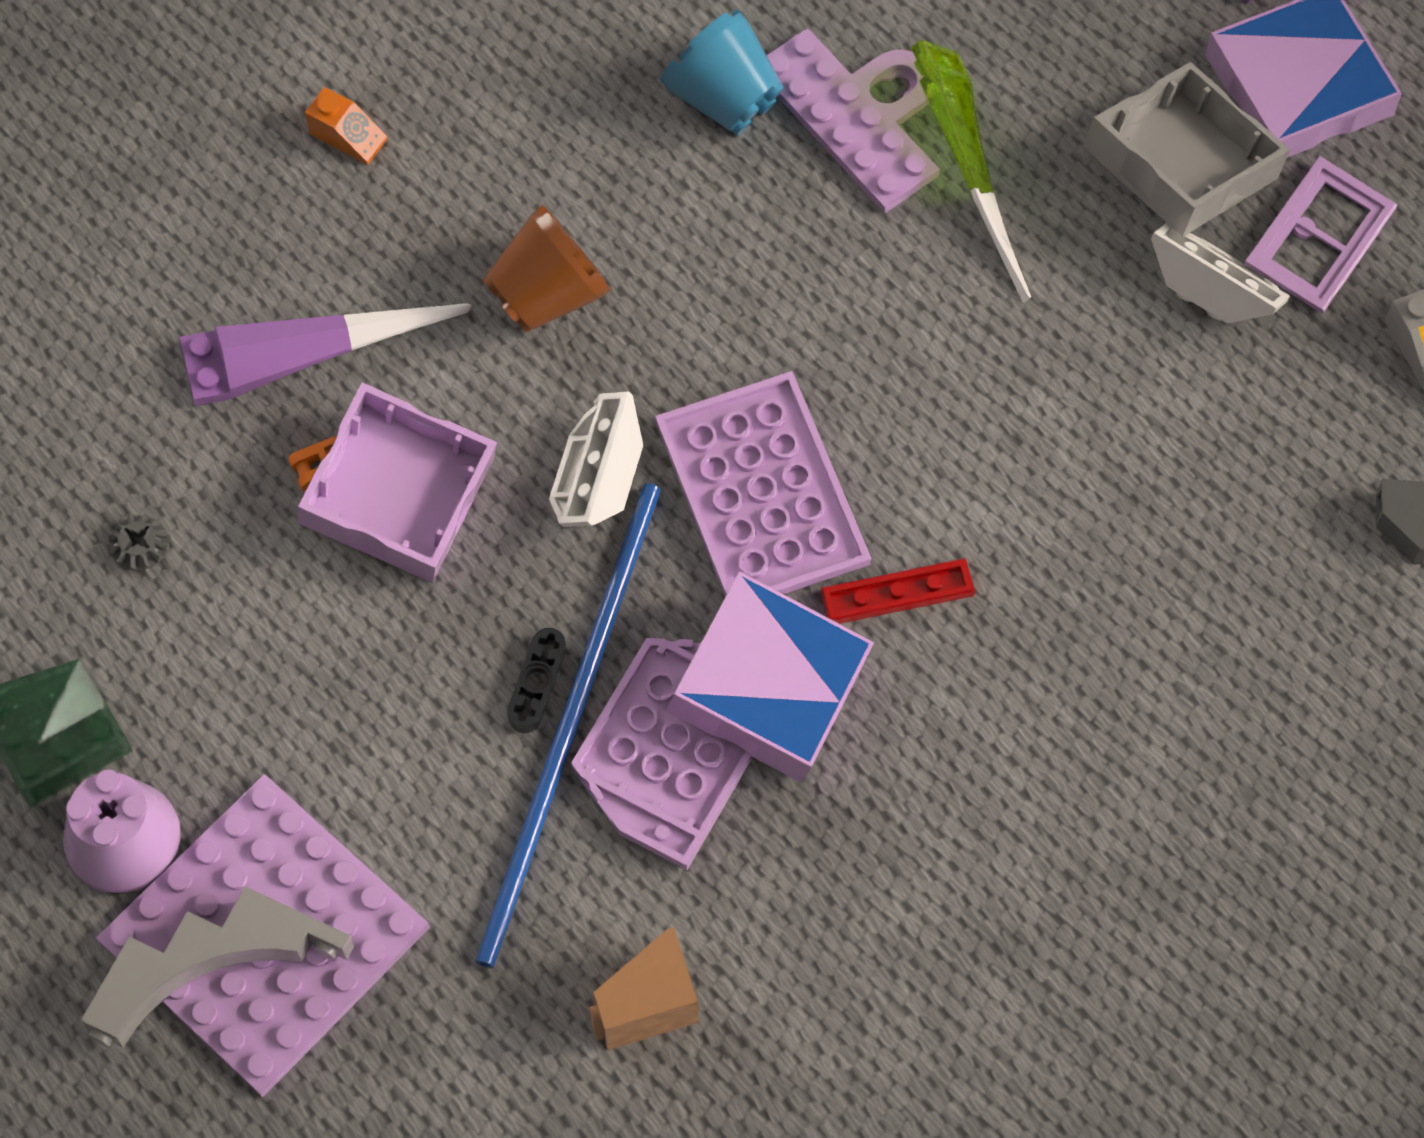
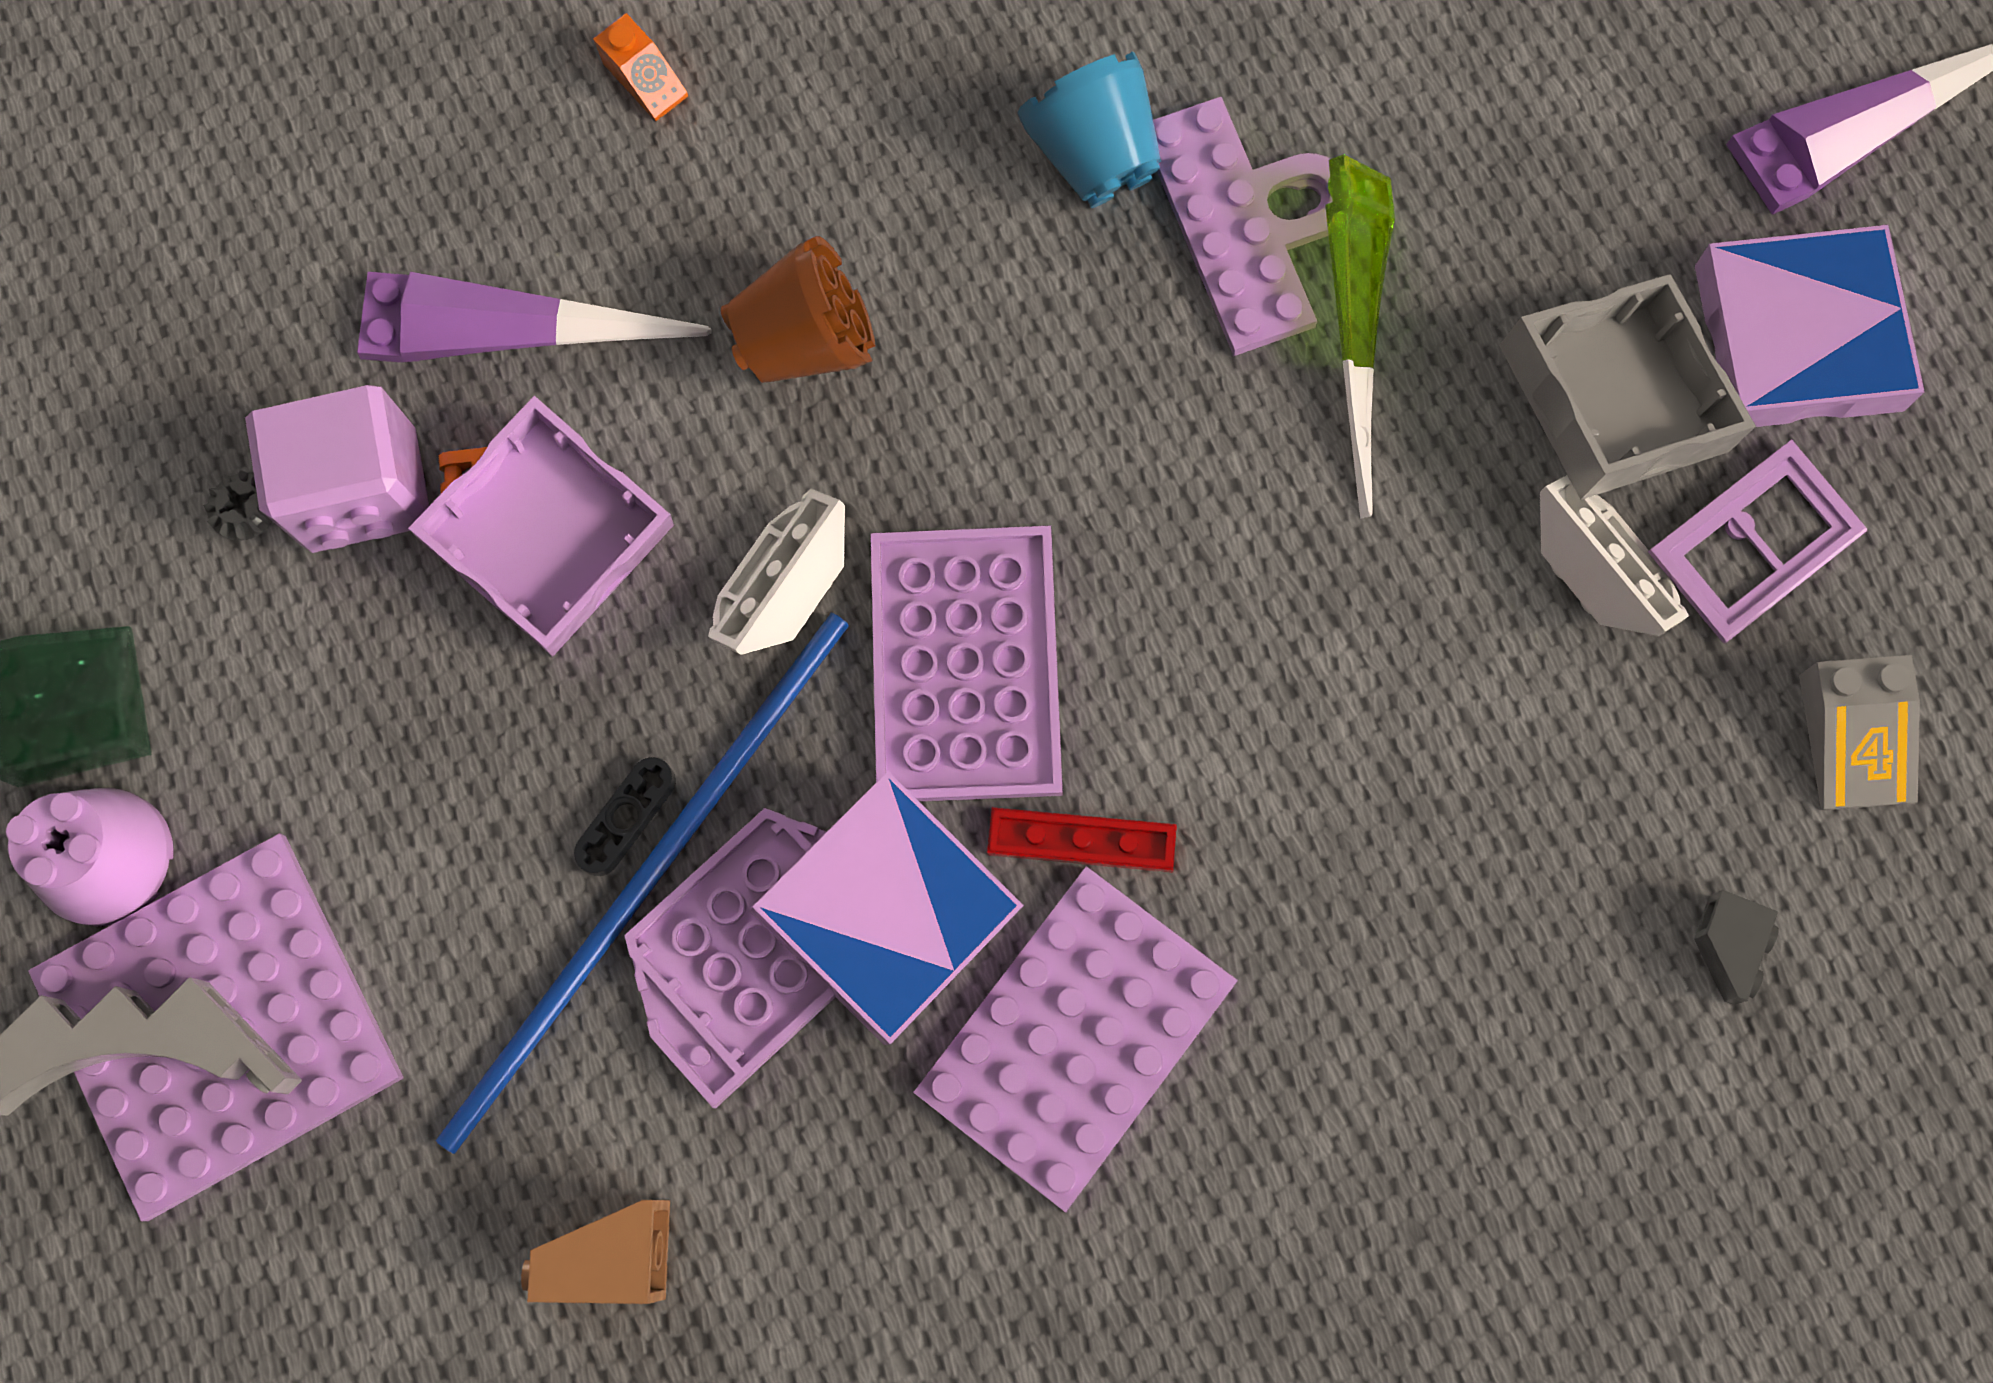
camera: 25 degrees right, 10 degrees up
none -> lavender plate [245,385,429,553]
none -> lavender plate [913,866,1238,1213]

